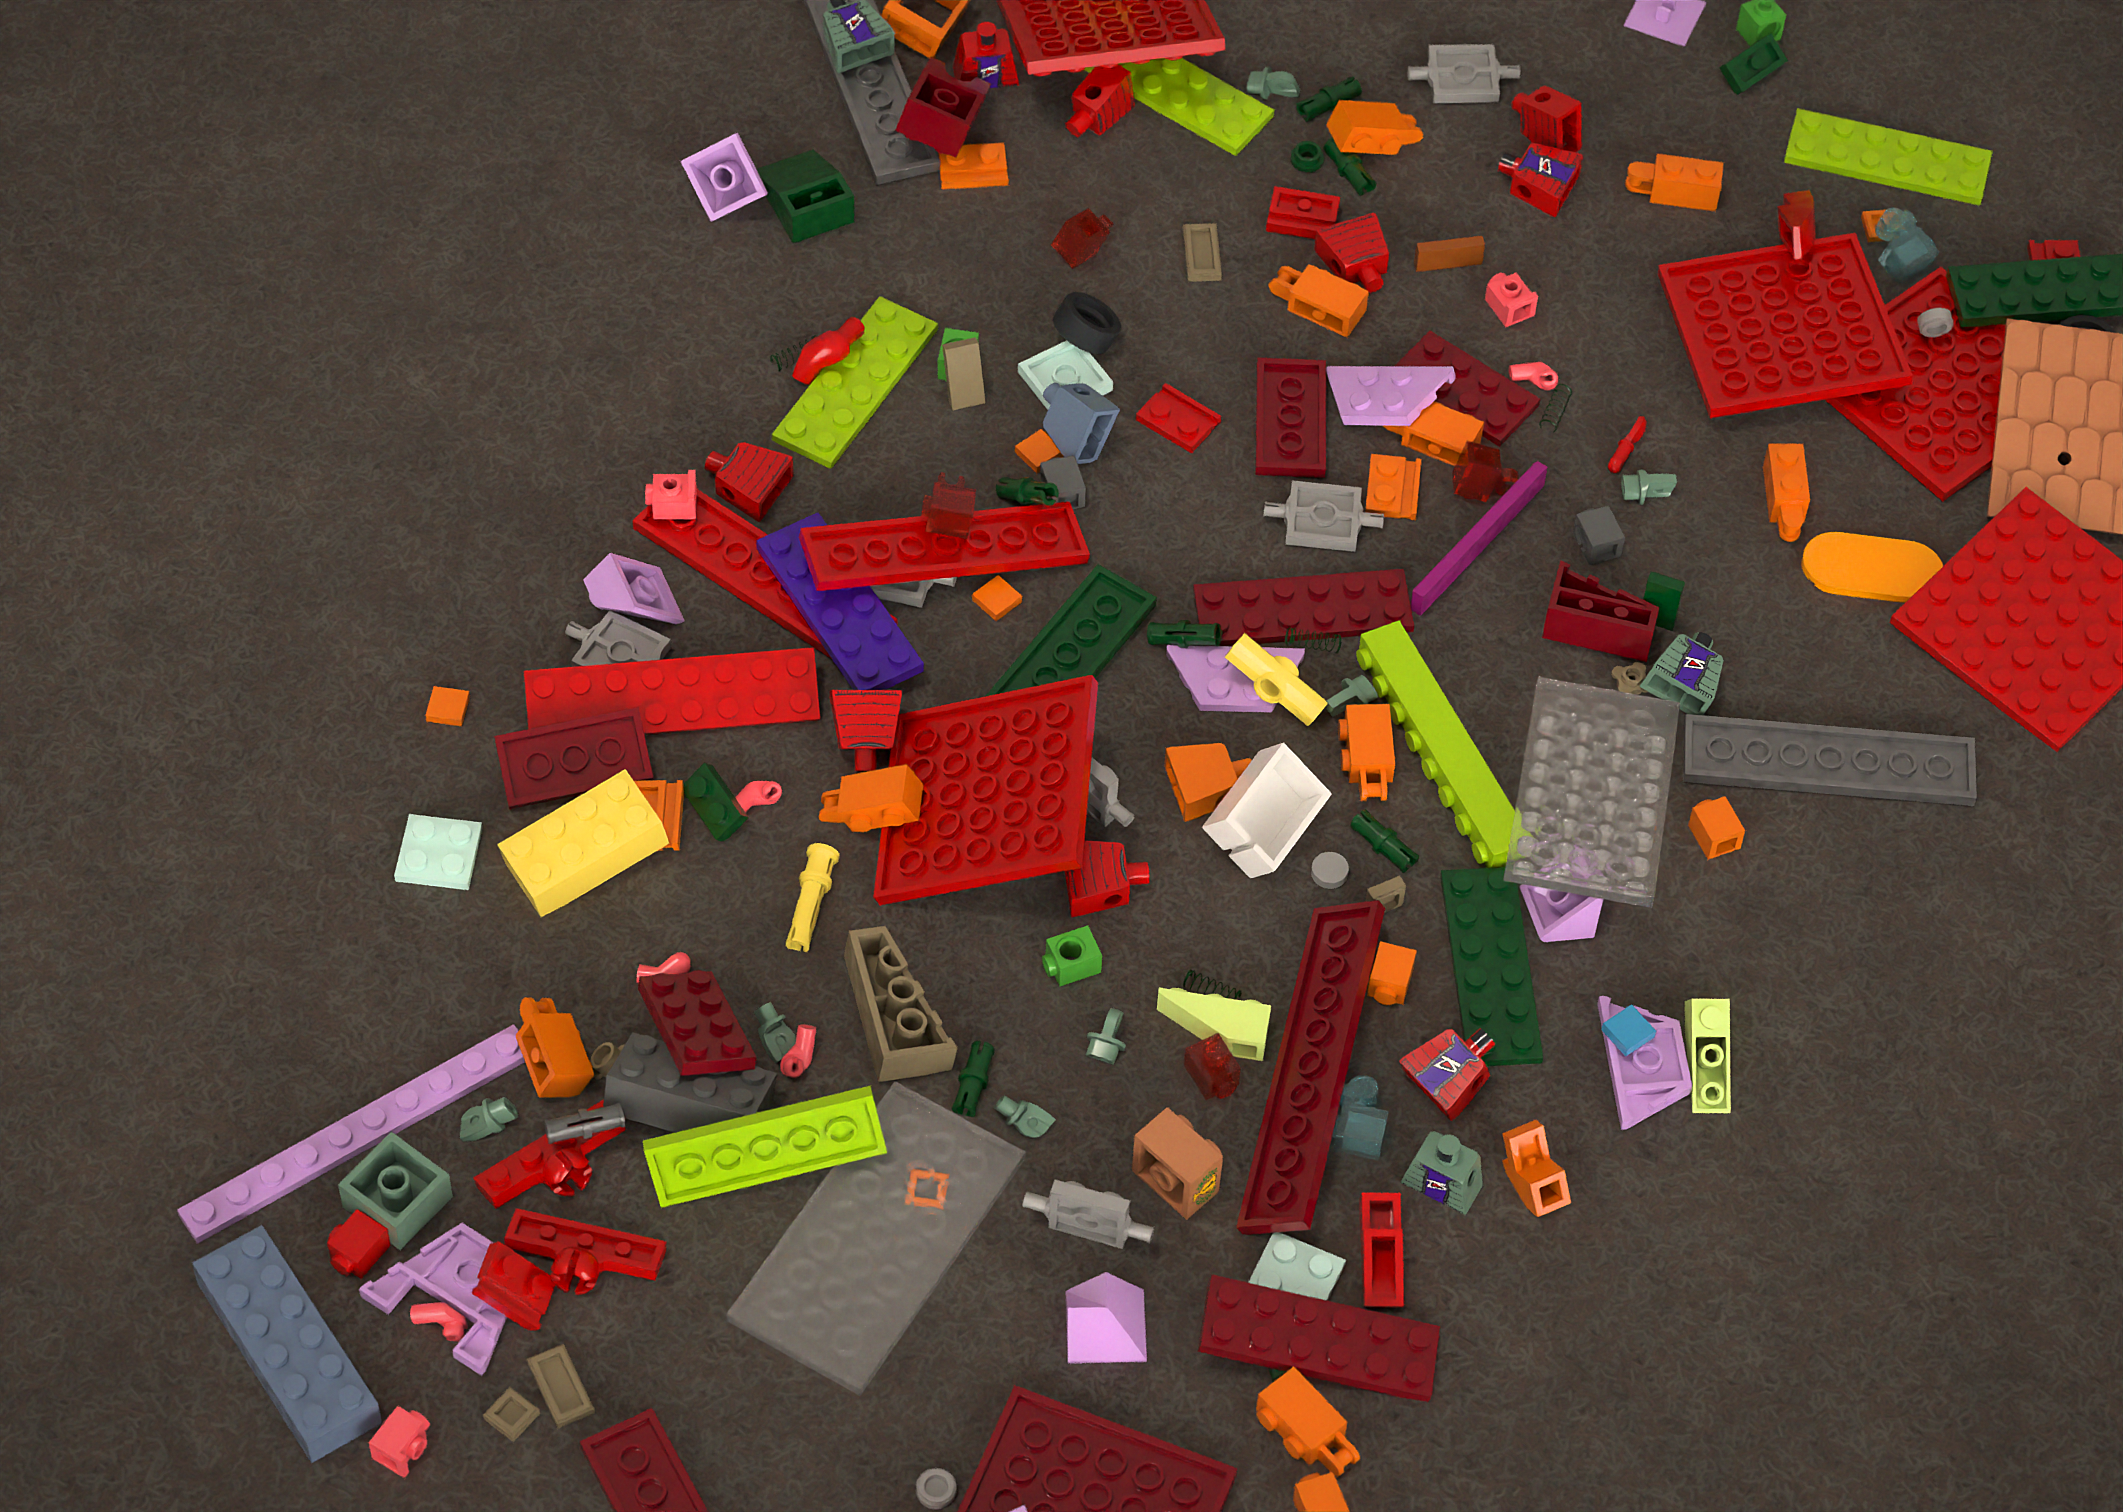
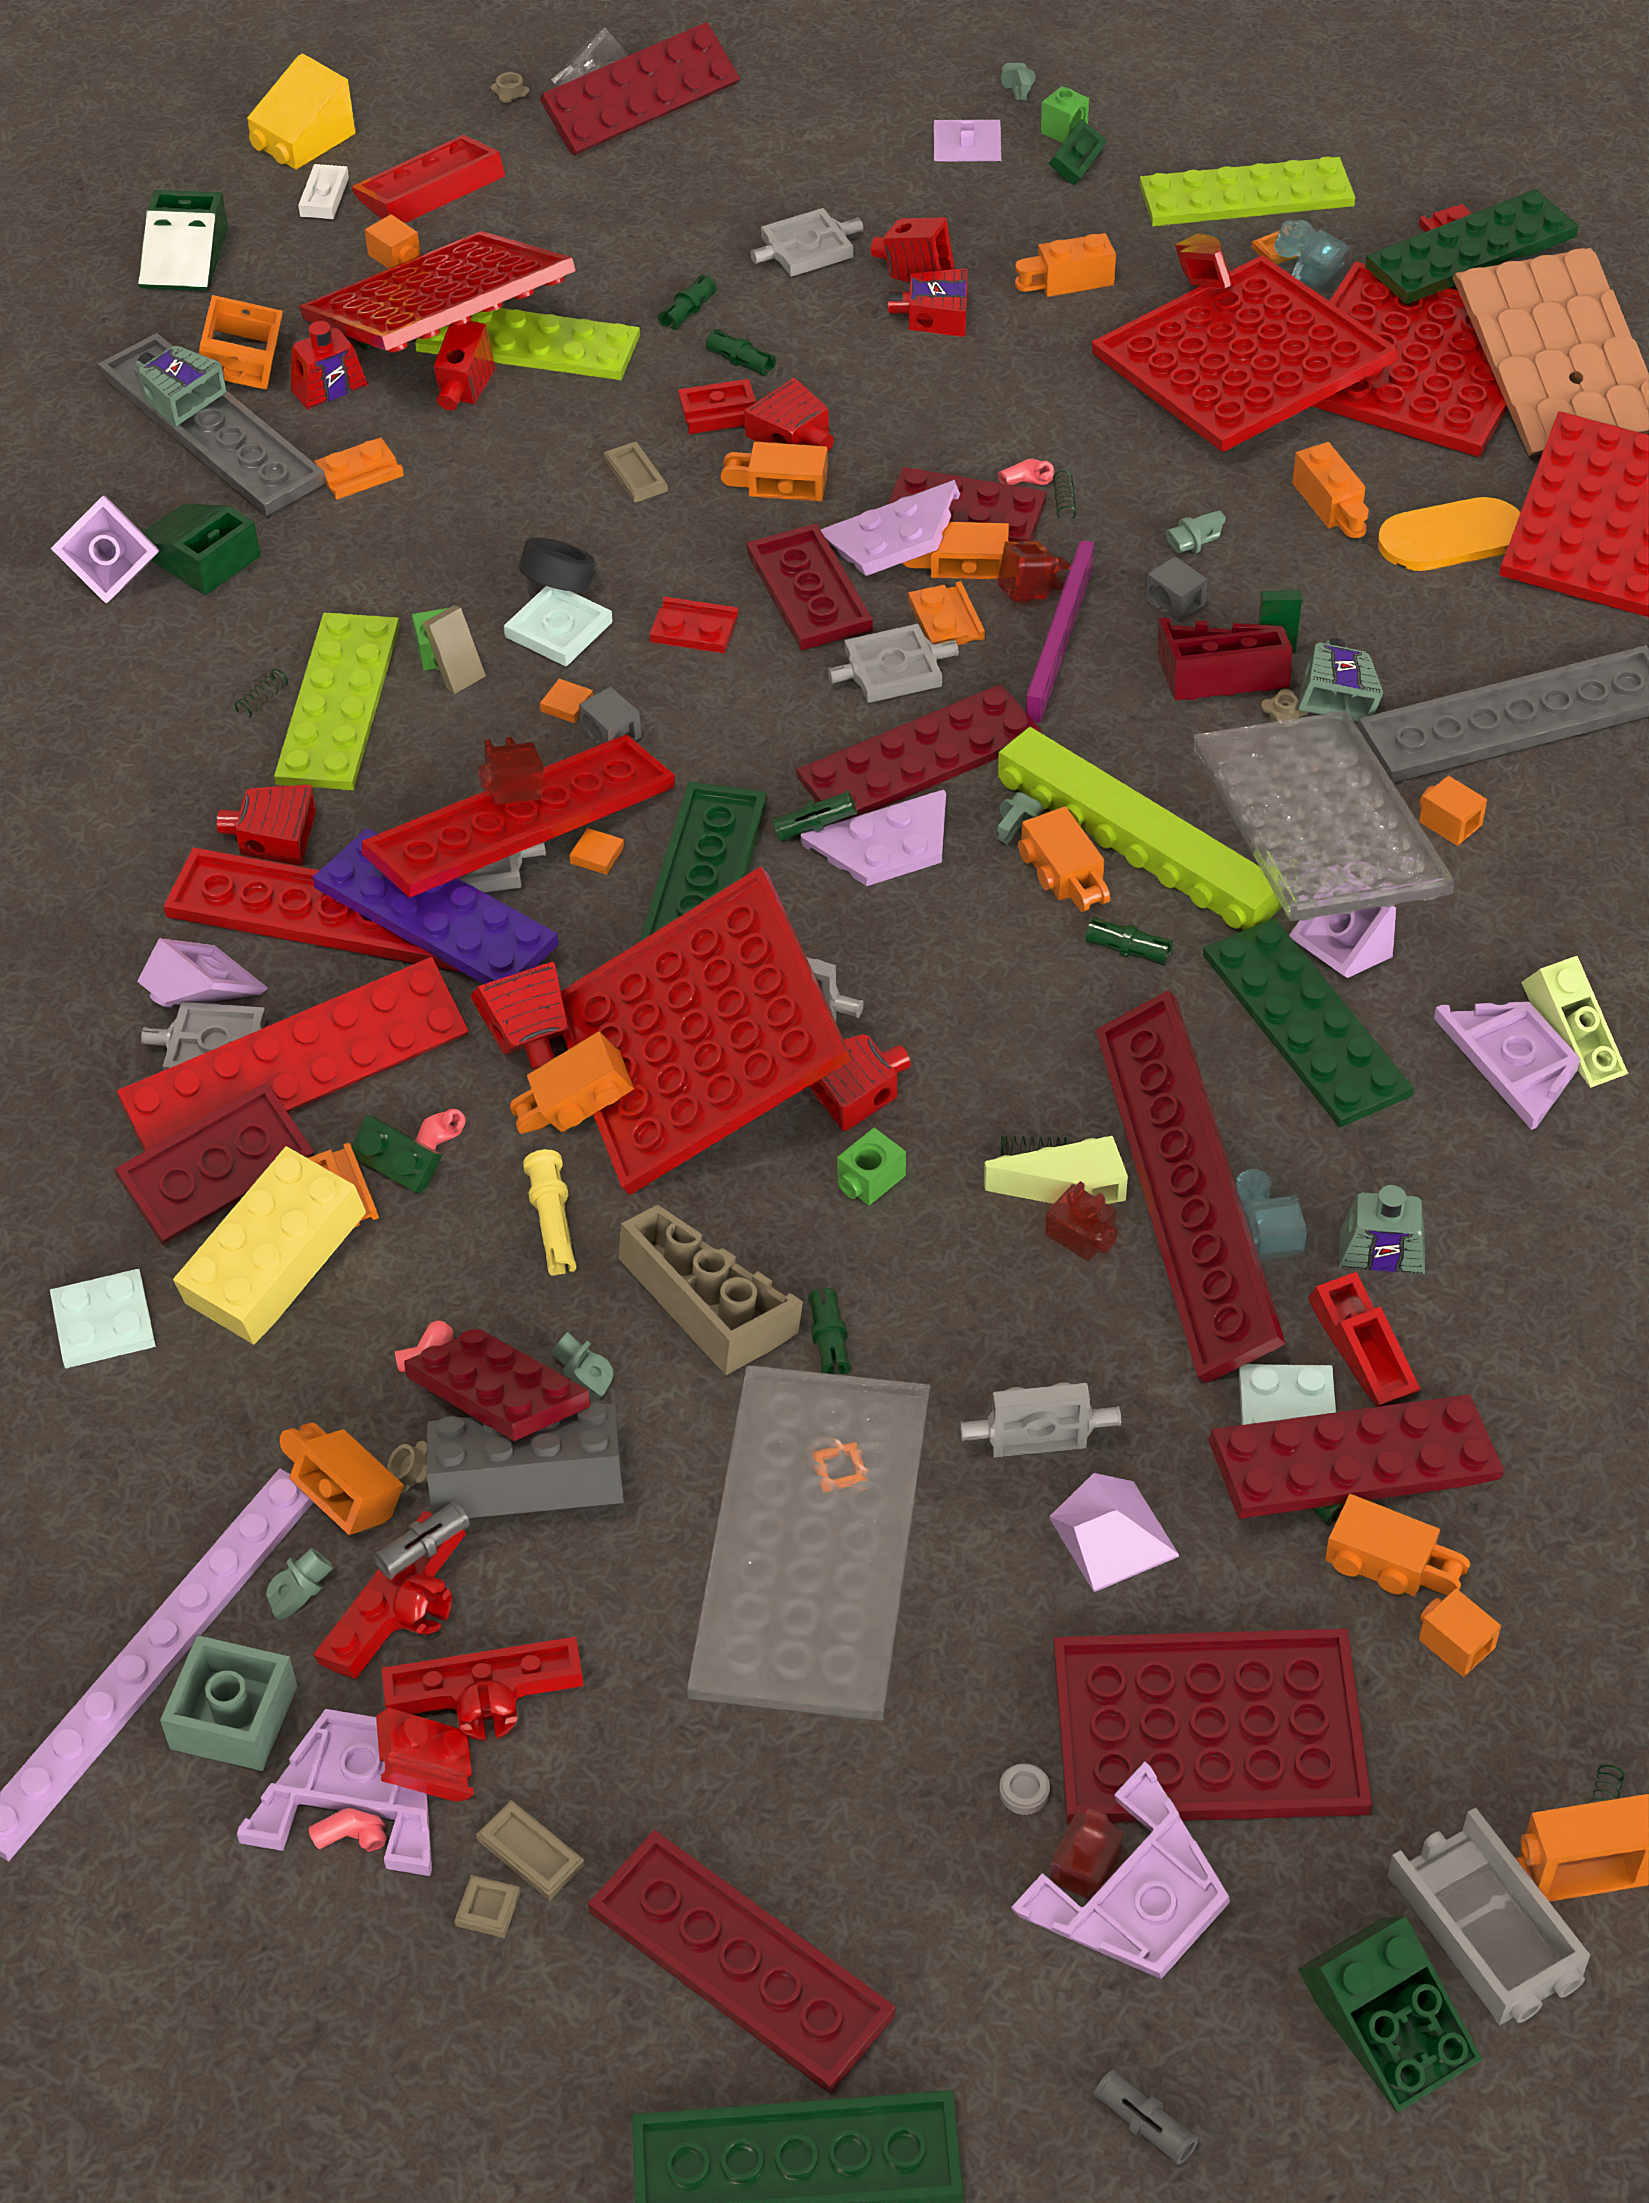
camera: 20 degrees left, 5 degrees down
sand blue brick [192,1225,382,1463] -> none
red brick [327,1209,391,1279] -> none
coral brick [369,1406,430,1478] -> none
orange tile [425,686,470,726] -> none
lime plate [643,1085,887,1208] -> none
coral brick [645,470,697,519] -> none
coral arm [780,1024,817,1078] -> none
red arm [792,317,865,385] -> none
dark red brick [895,57,991,158] -> none
sand green piece [994,1095,1056,1138] -> none
dark green pin [996,477,1059,506] -> none
sand blue torso [1043,383,1120,464] -> none
clear red brick [1051,208,1114,269] -> none
sand green piece [1086,1008,1126,1064] -> none
nougat brick [1132,1107,1223,1220] -> none
orange torso [1164,743,1252,822] -> none
white piece [1202,742,1332,878] -> none
light yellow piece [1225,633,1327,726] -> none
sand green piece [1247,67,1300,99] -> none
dark green piece [1285,627,1341,653] -> none
dark green plate [1290,141,1324,172] -> none
light grey tile [1311,852,1349,889] -> none
orange brick [1326,100,1423,155] -> none
dark tan tile [1365,876,1406,913] -> none
orange brick [1367,941,1417,1005] -> none
torso [1399,1028,1495,1121] -> none
dark orange tile [1414,236,1485,272] -> none
coral brick [1485,273,1538,327] -> none
orange brick [1502,1120,1571,1217] -> none
dark azure tile [1601,1004,1656,1056] -> none
red piece [1608,415,1647,473] -> none
light grey tile [1917,308,1954,337] -> none

